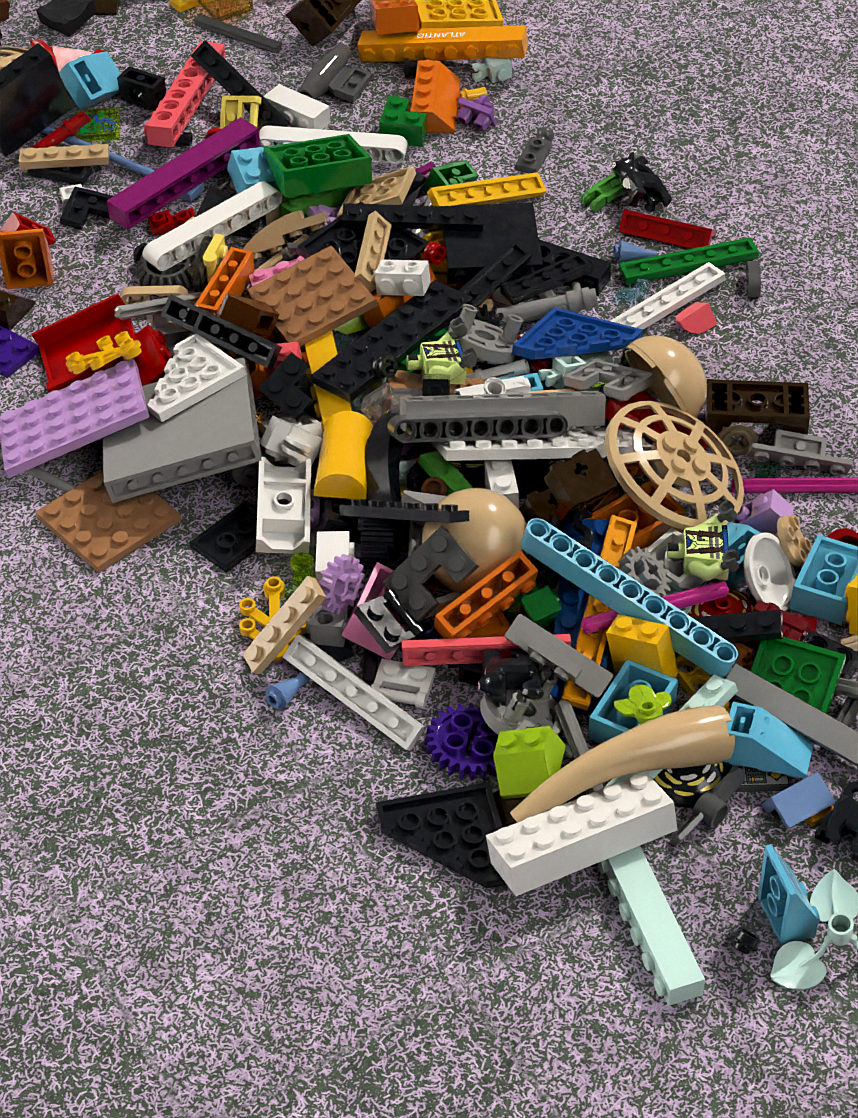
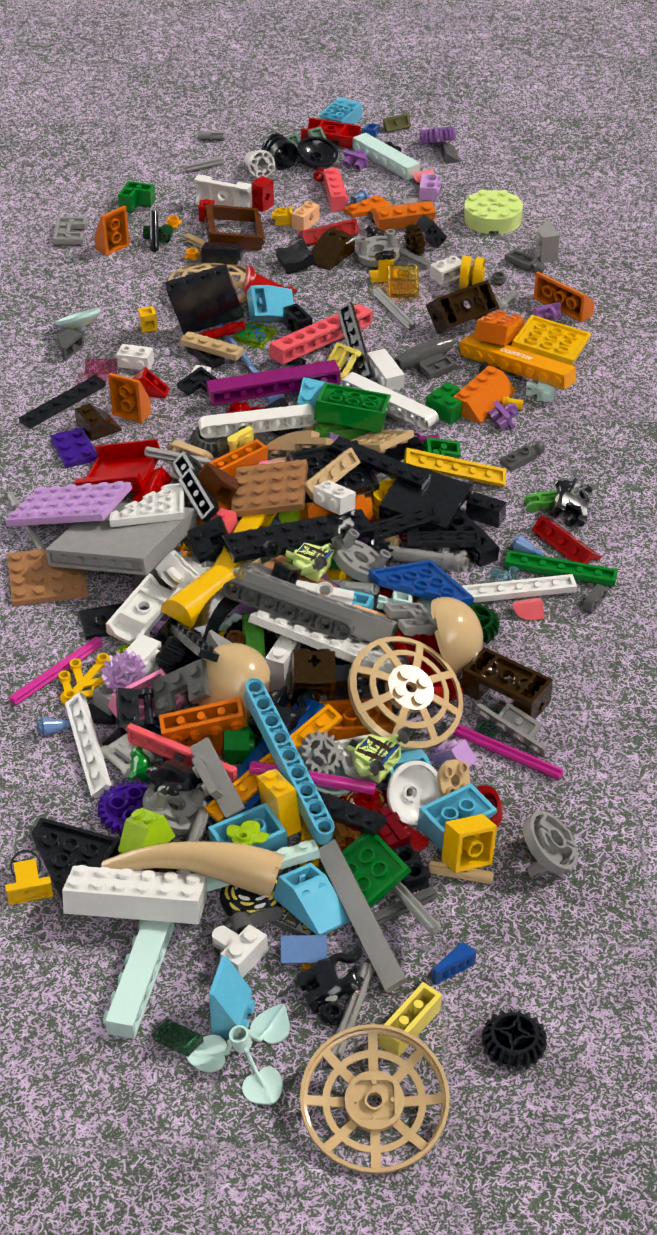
camera: 30 degrees right, 5 degrees down
yellow plant [65,331,142,374] -> none
tan plate [242,576,326,674] -> none
red bush [423,241,446,265] -> none
dark tan gear [717,422,758,455] -> none
black plate [730,927,760,955] -> none
none -> yellow piece [5,850,53,905]
none -> dark pink axle [9,637,103,706]
none -> green animal [127,747,153,783]
none -> clear green tile [152,1019,204,1057]
none -> white brick [212,924,268,977]
none -> black brick [466,492,507,528]

